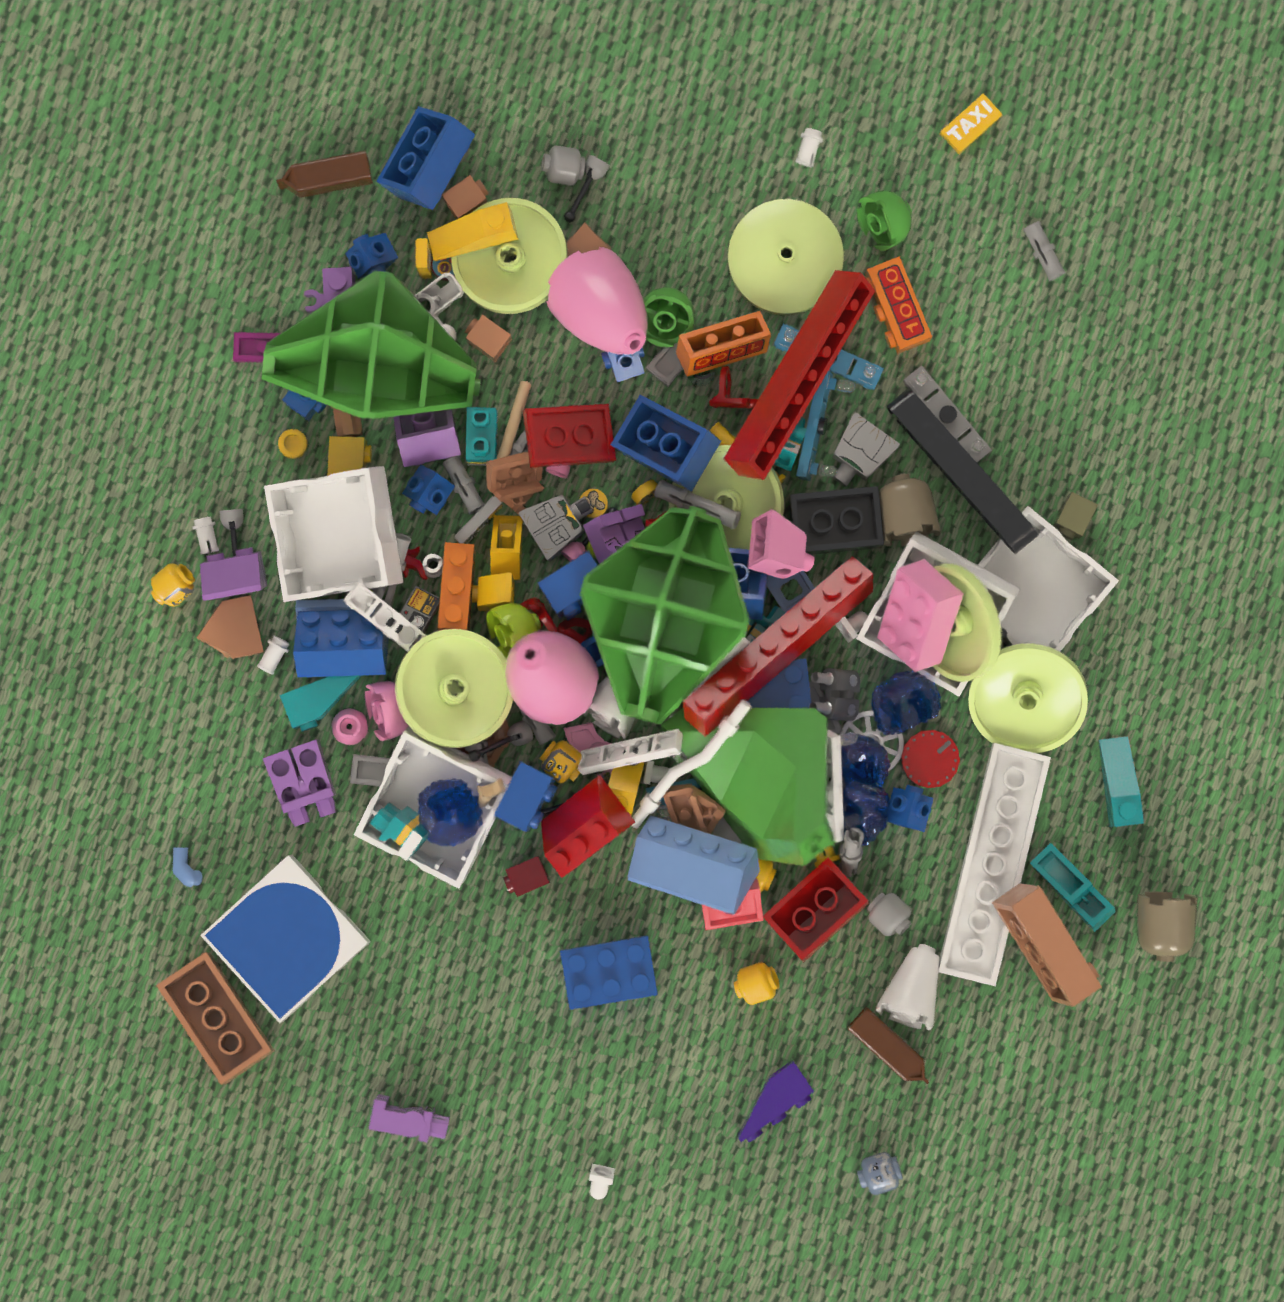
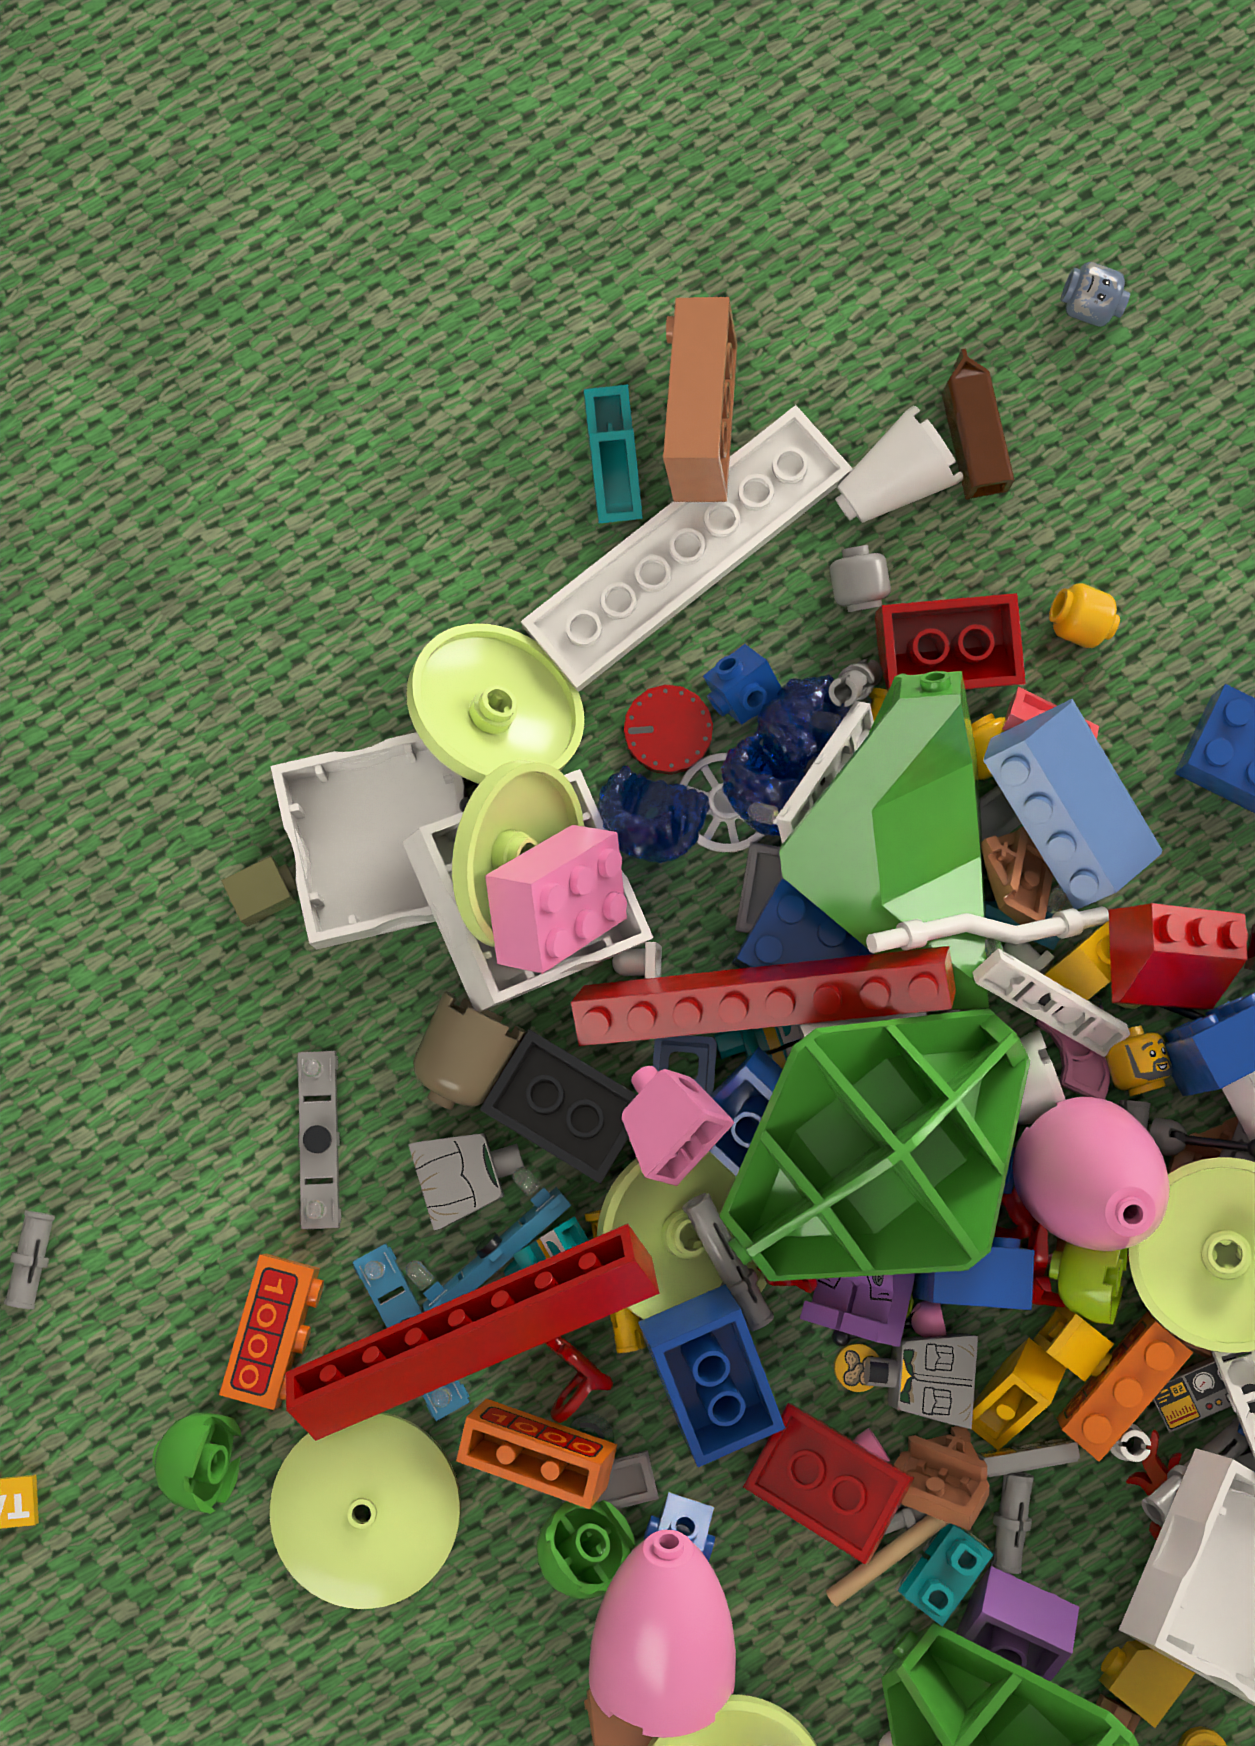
camera: 150 degrees left, 5 degrees down
blue brick [402,464,455,515] -> none
nougat brick [465,315,512,362] -> none
yellow tile [631,480,658,505] -> none
dark purple slope [738,1060,814,1142] -> none
white pin [795,128,823,167] -> none
dark grey piece [809,668,860,721] -> none
black beam [886,388,1039,554] -> none
teal slope [1098,736,1144,827] -> none
dark tan cylinder [1137,891,1198,962] -> none

